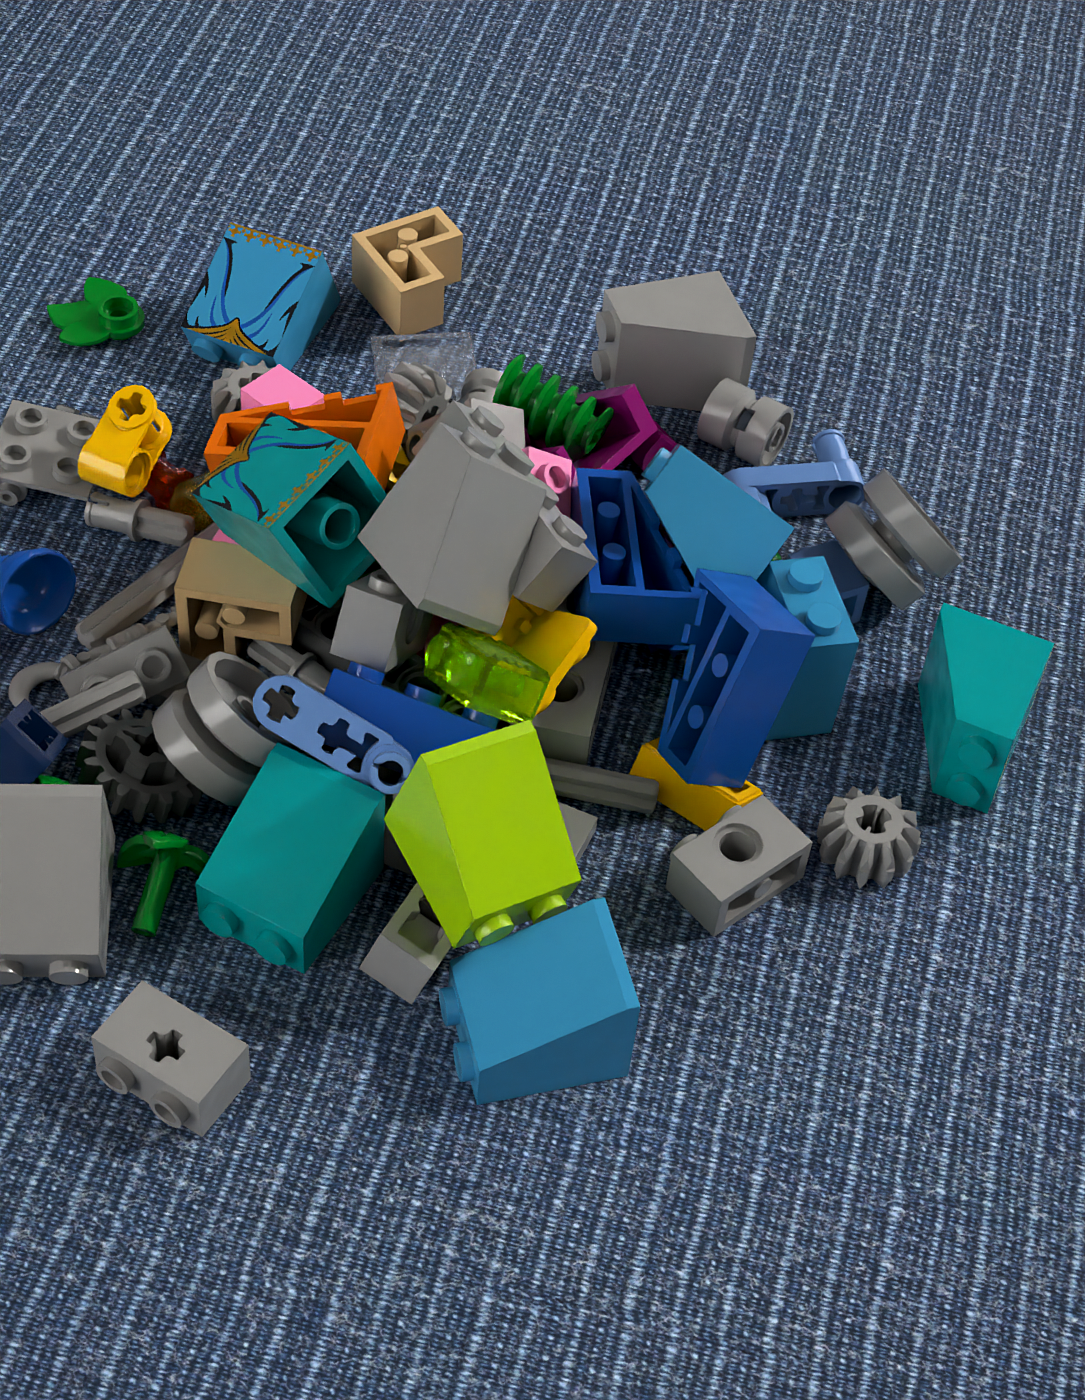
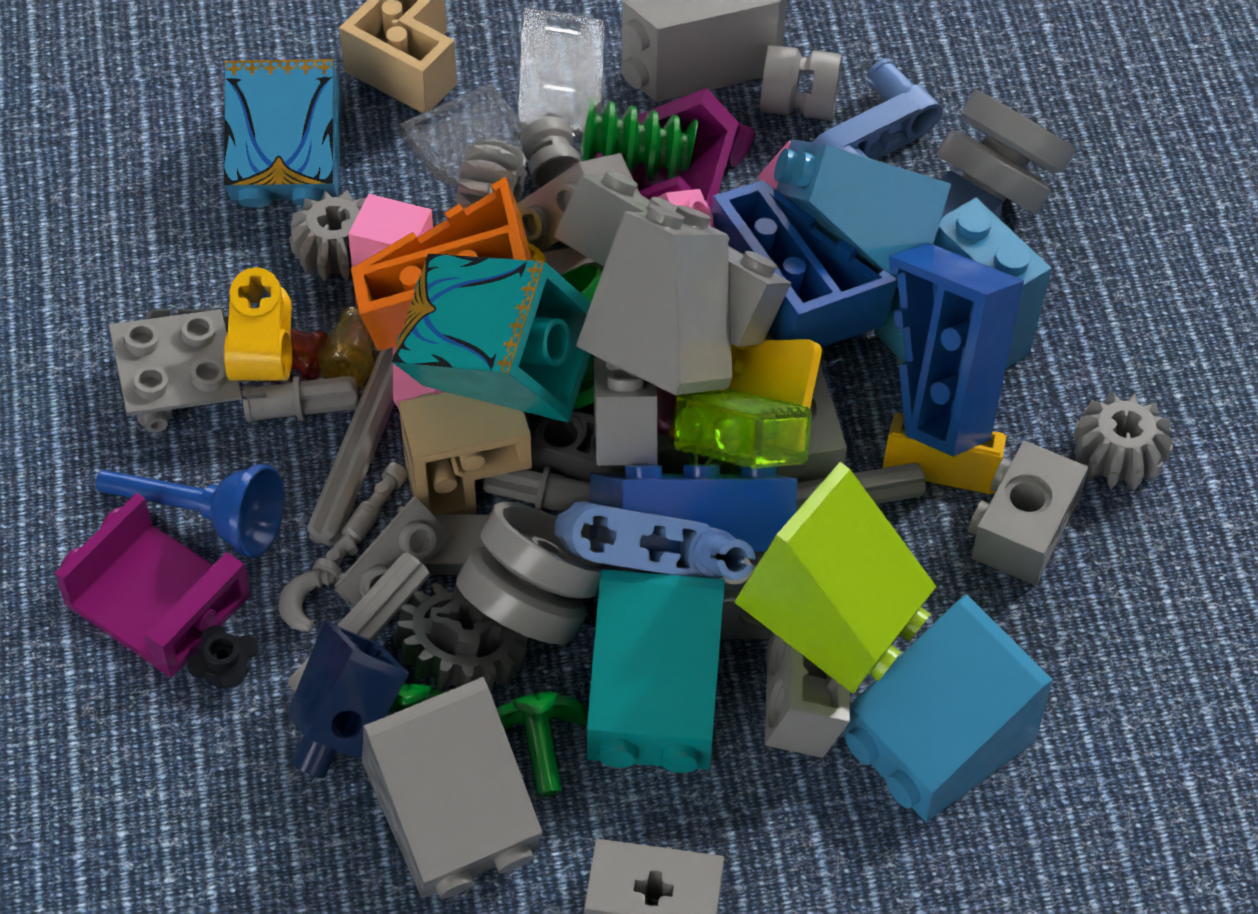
camera: 20 degrees left, 5 degrees up
green plate [47,277,145,347] -> none
teal slope [918,603,1055,814] -> none
none -> clear piece [518,7,604,138]

